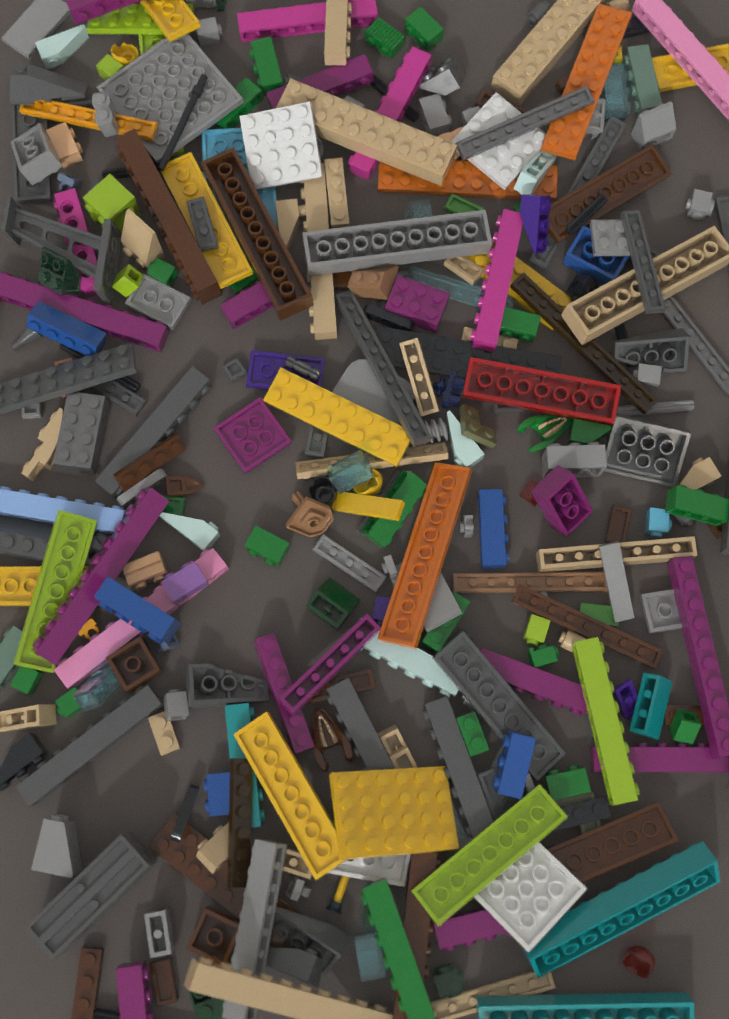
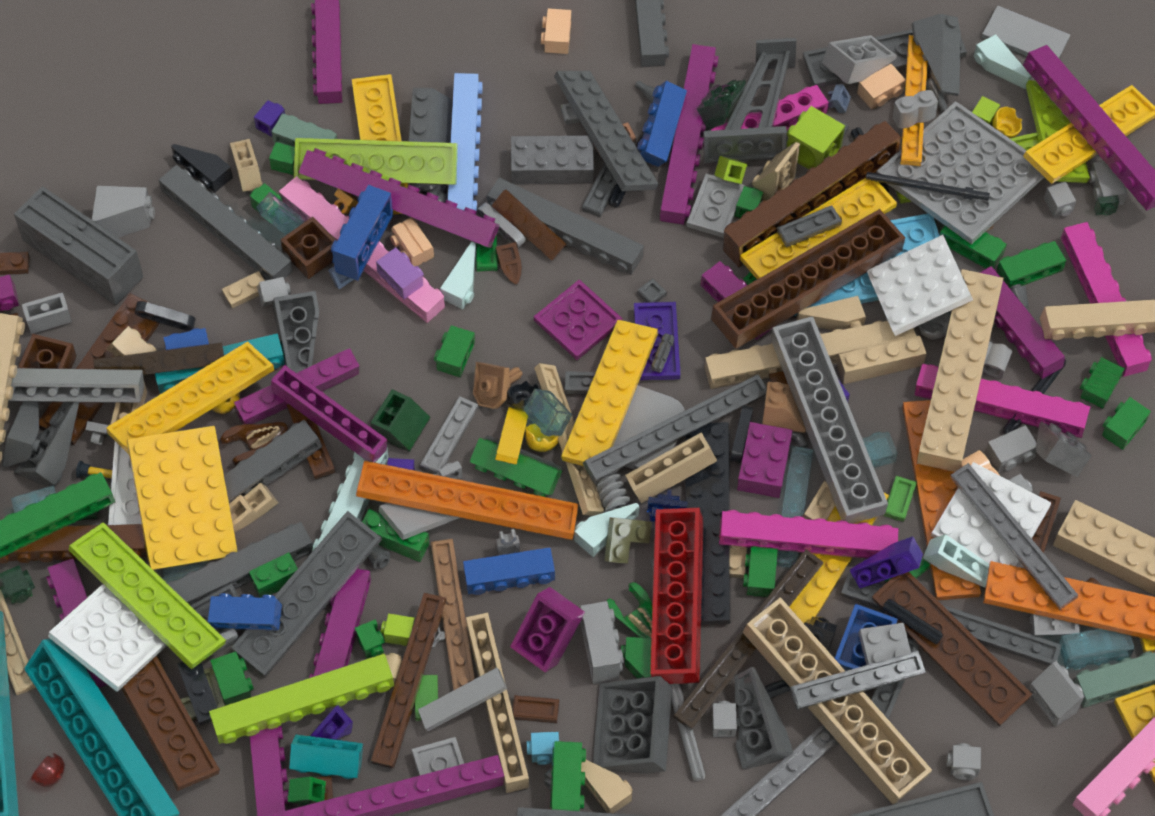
camera: 80 degrees right, 15 degrees down
tan slope [22,408,64,482] -> none

